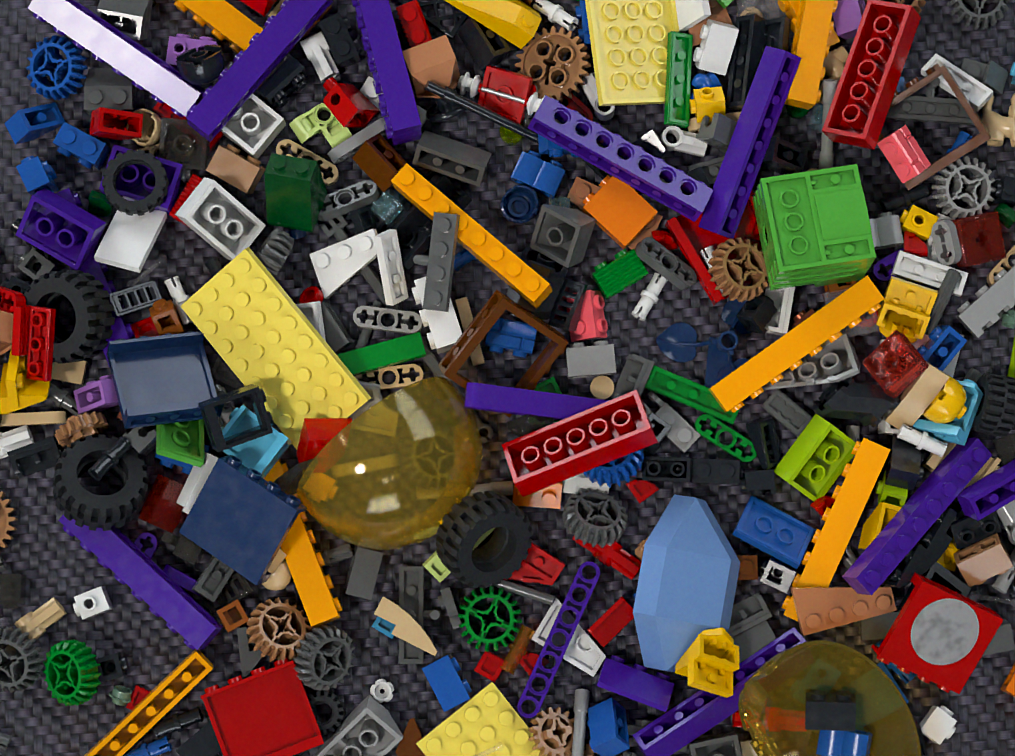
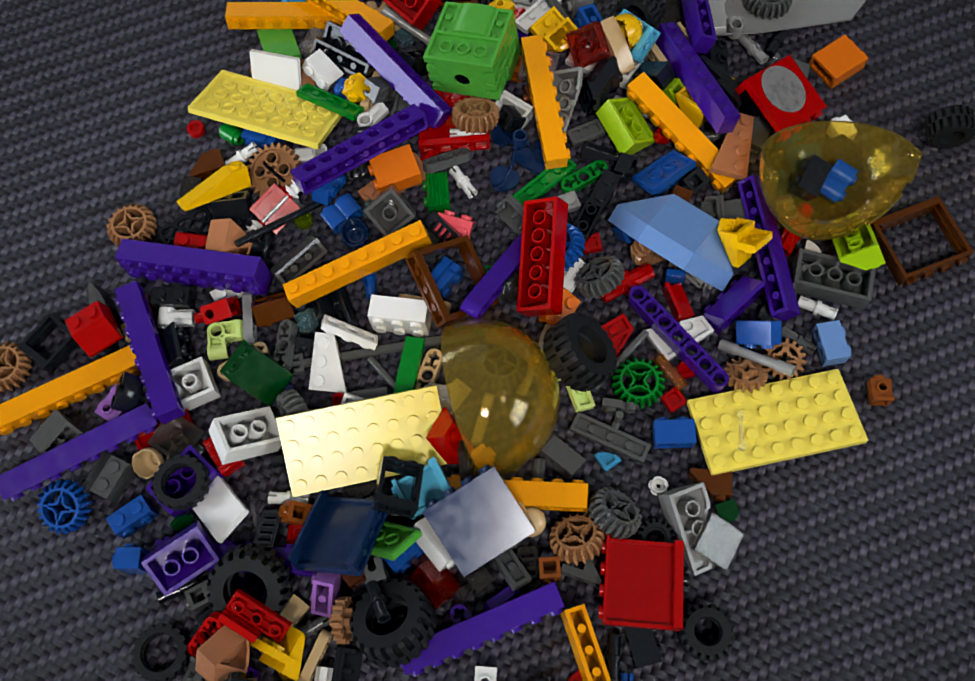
camera: 55 degrees left, 15 degrees down
blue slope [5,102,65,144] -> none
red torso [90,107,143,140] -> none
medium nougat brick [206,143,266,194] -> none
light grey beam [353,306,423,334] -> none
tan slope [374,596,438,656] -> none
dark grey plate [413,212,460,312] -> none
light grey brick [565,341,616,379] -> none
tan tile [590,375,614,400] -> none
white pin [897,424,948,457] -> none
medium nougat brick [953,533,1014,587] -> none

